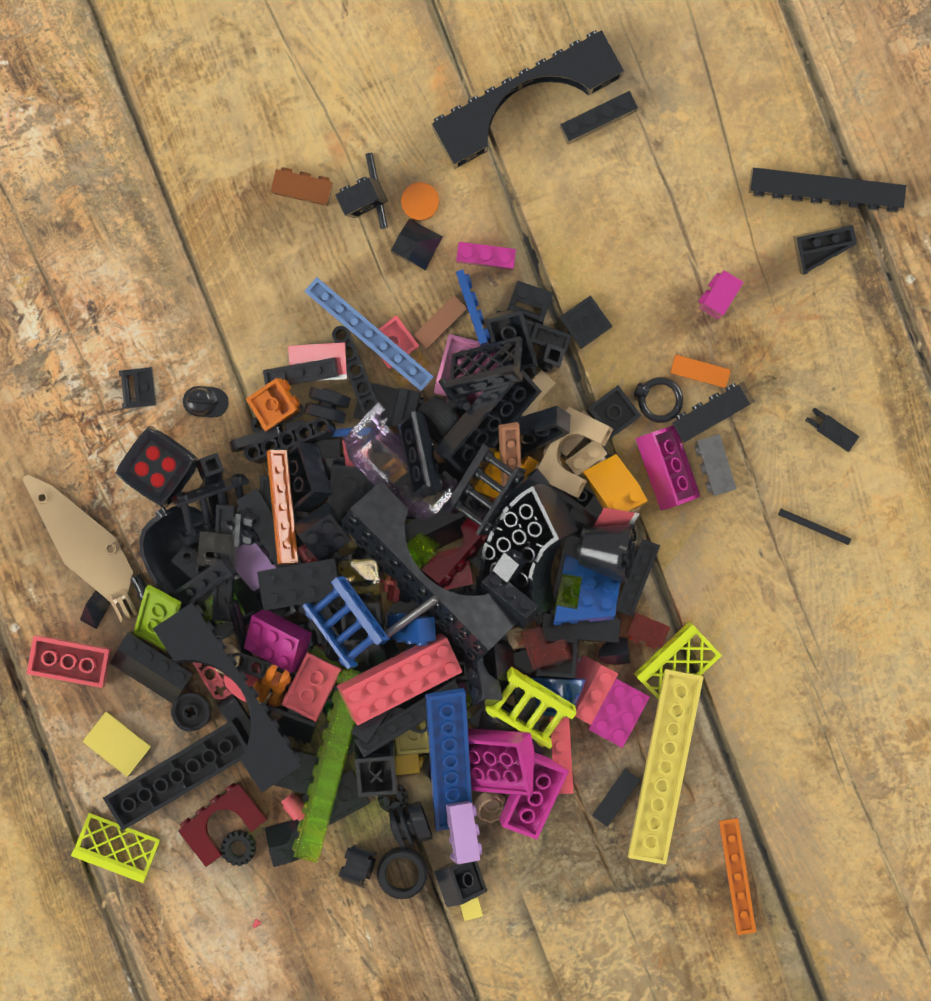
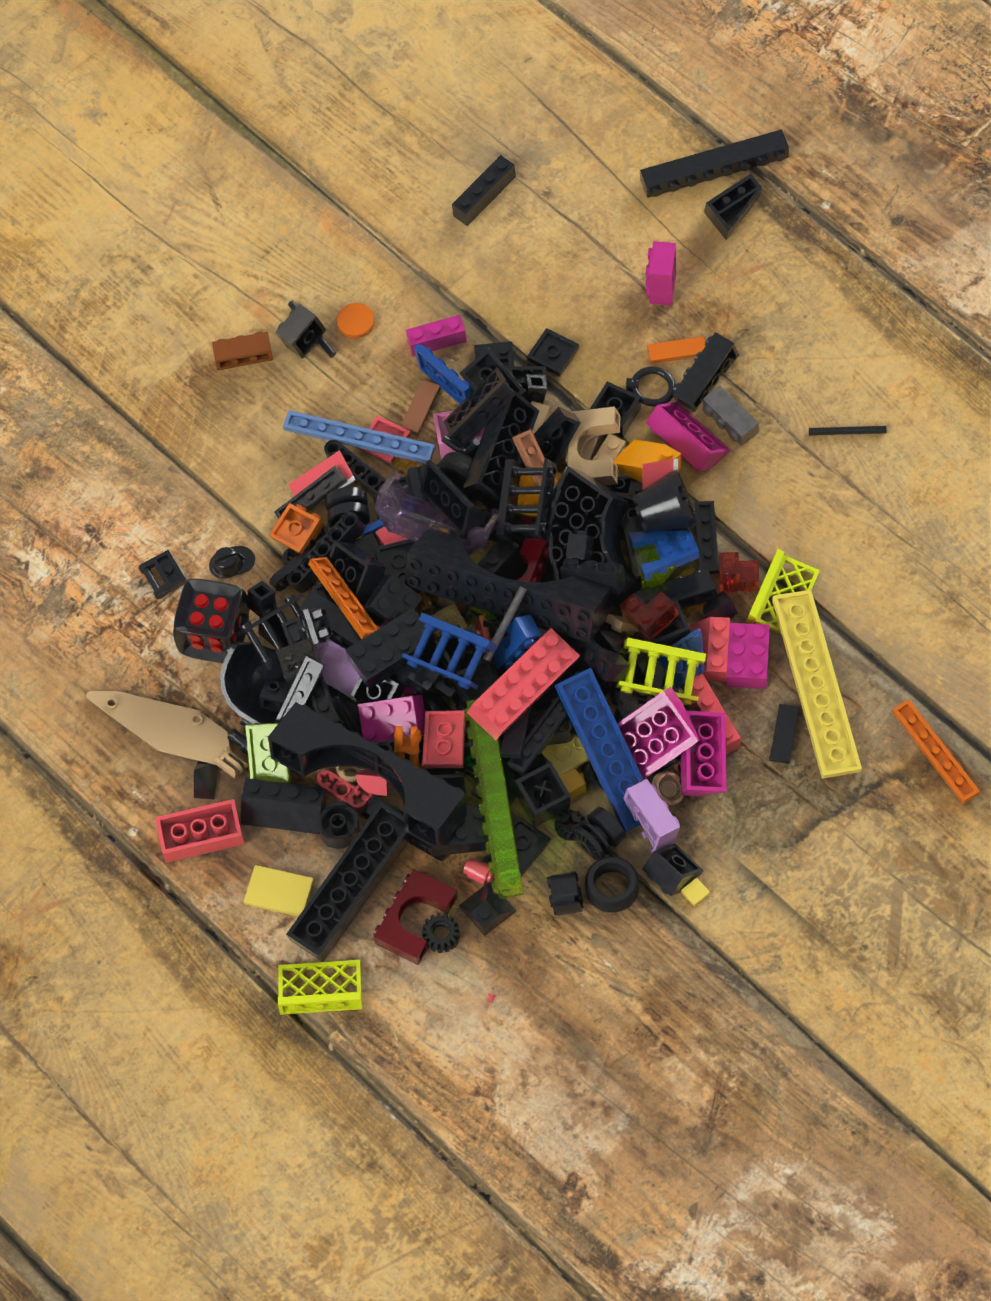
camera: 20 degrees left, 25 degrees down
black slope [391,219,443,270] -> none
black arch [432,30,624,169] -> none
black hinge [805,407,860,452] -> none

